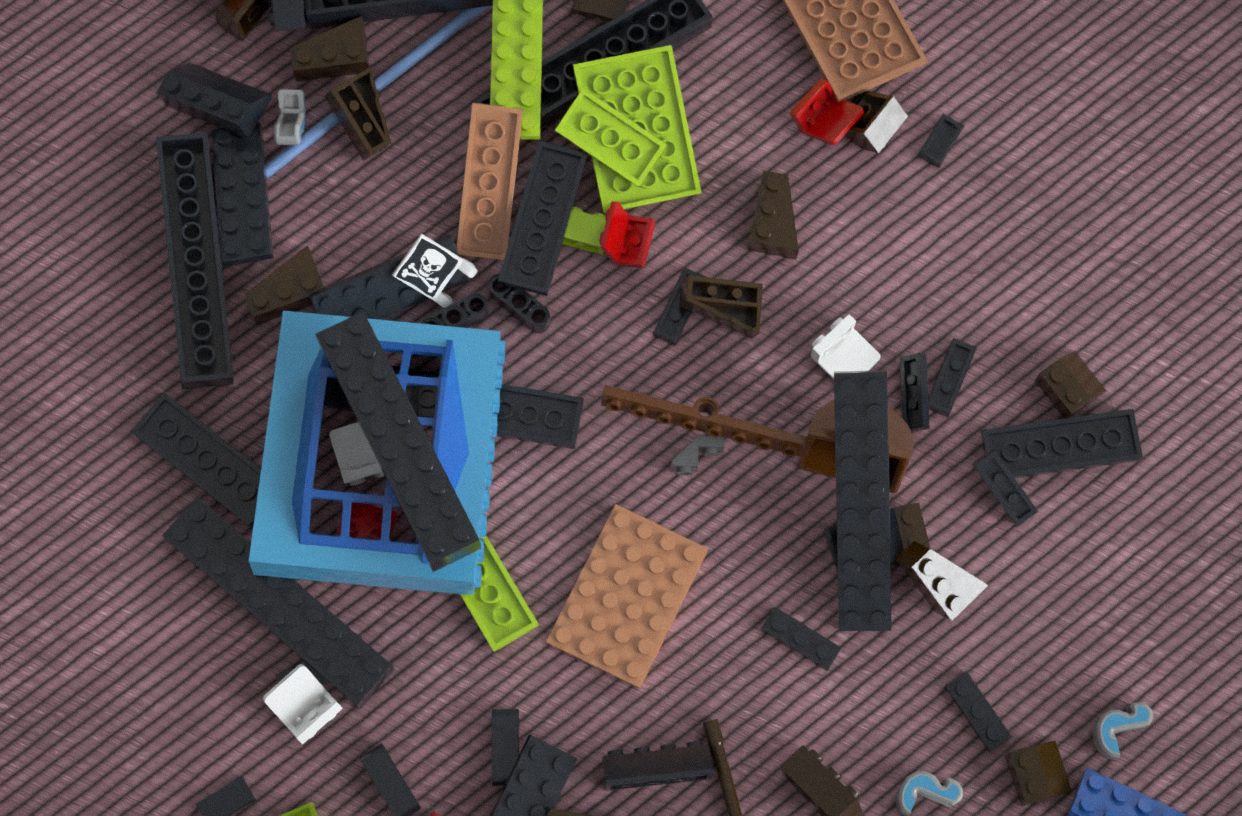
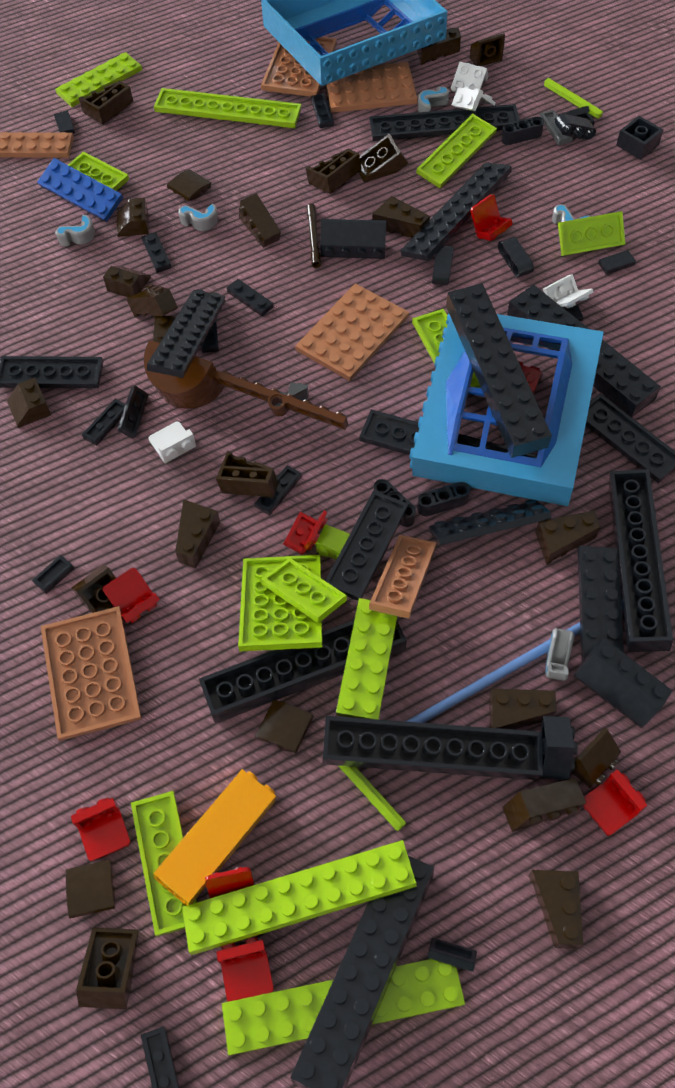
camera: 165 degrees left, 15 degrees down
dark brown wedge [324,66,391,161] -> none
flag [392,233,477,308] -> none
black plate [972,449,1039,527] -> none
none -> dark brown slope [103,266,151,298]

